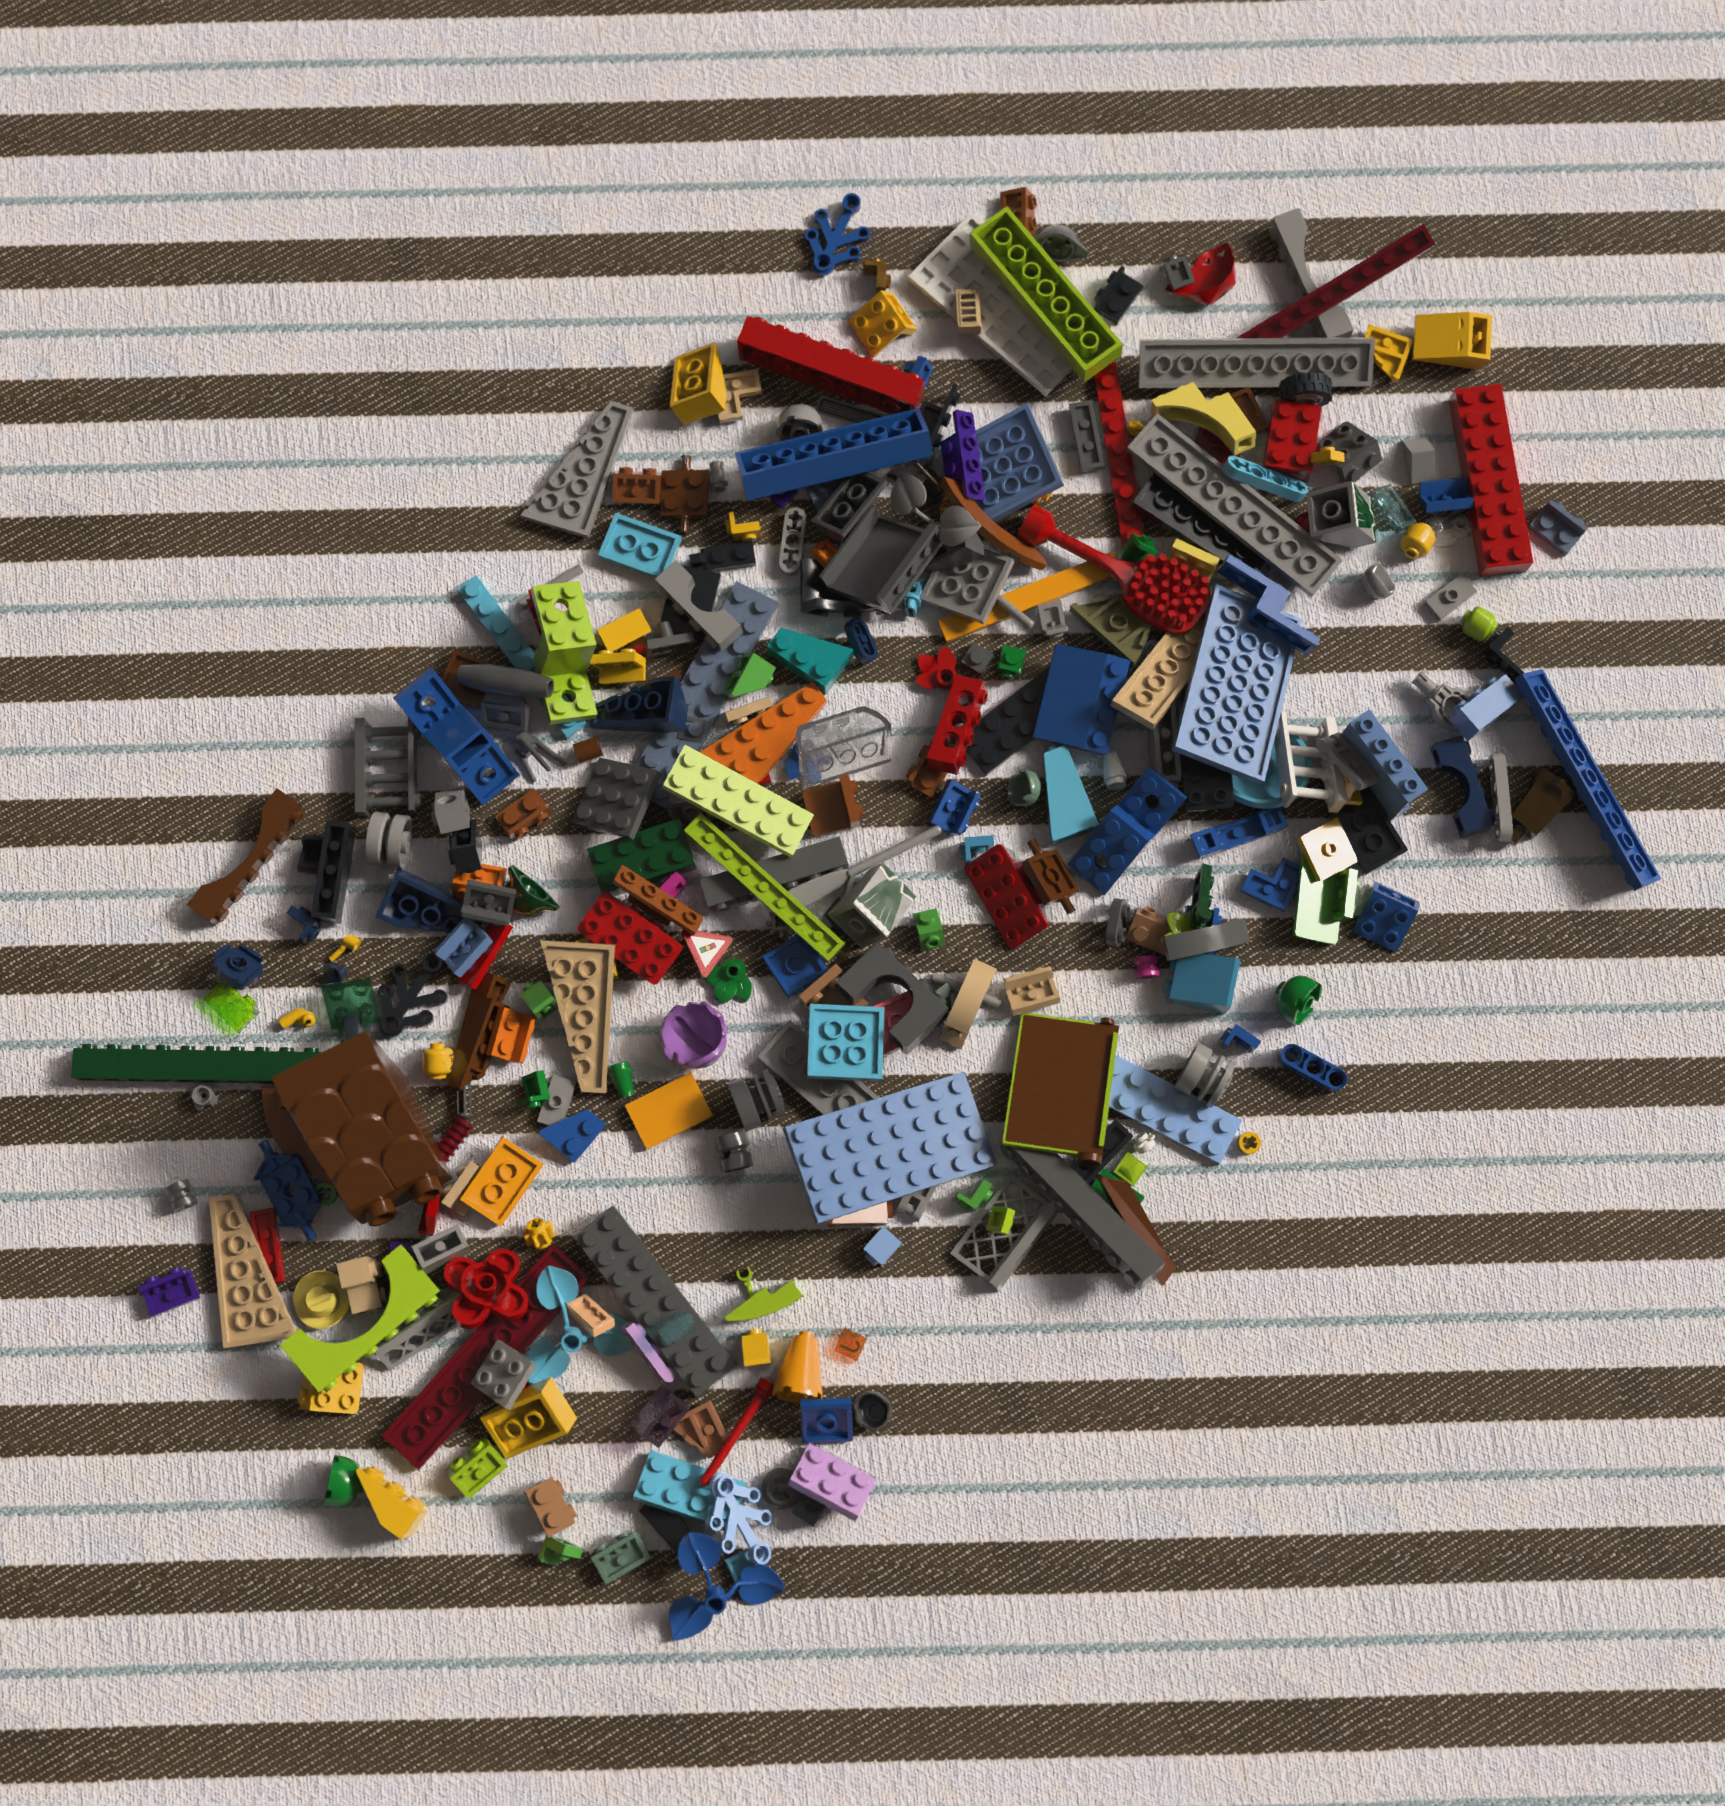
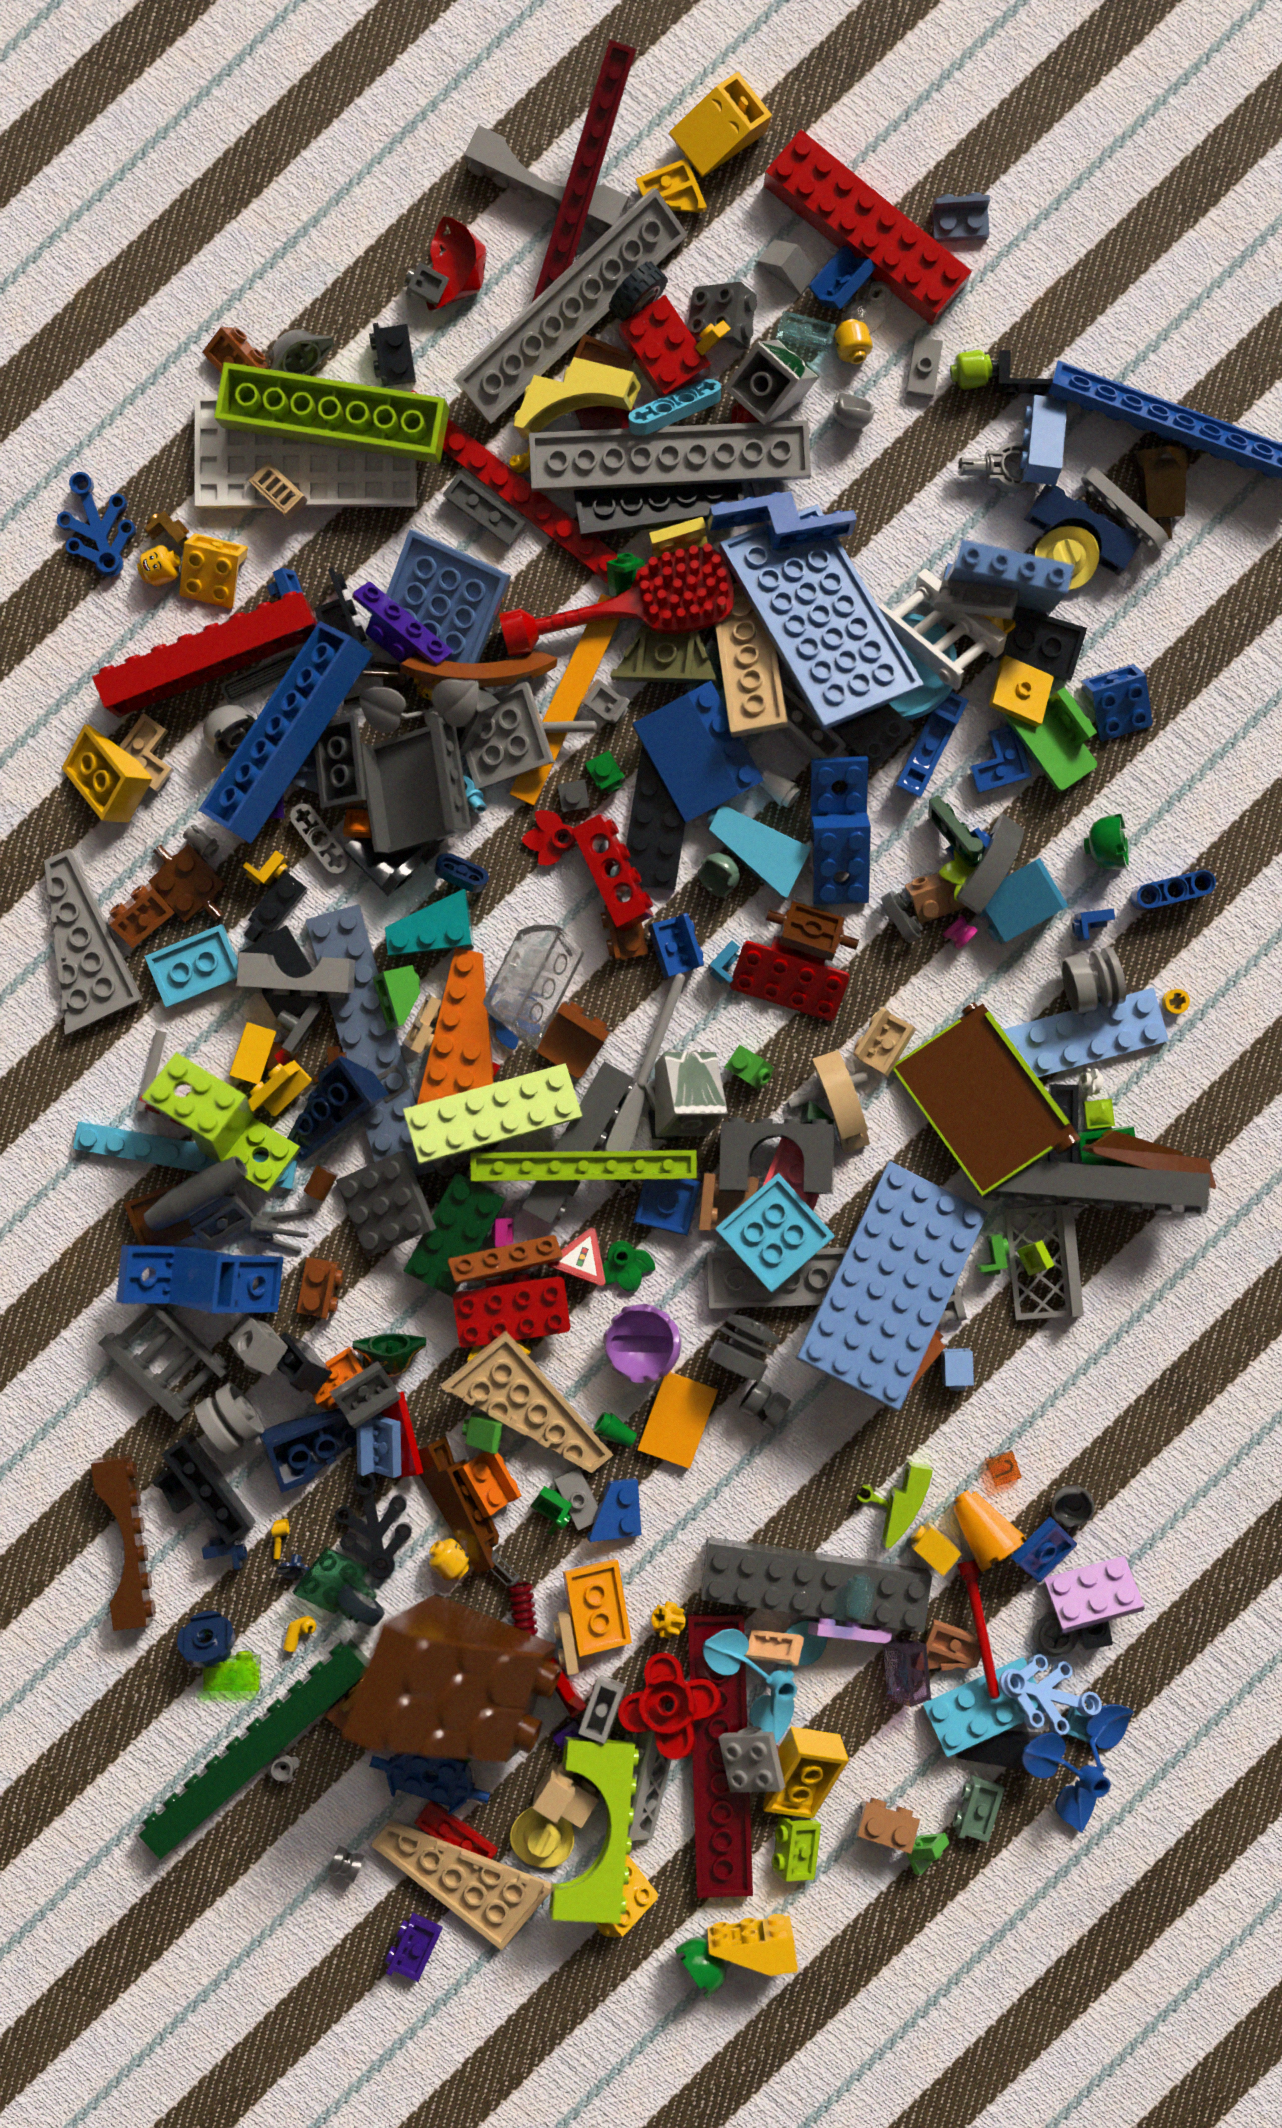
camera: 40 degrees left, 10 degrees up
none -> yellow head [137,545,181,587]
none -> light yellow hat [1035,526,1099,590]

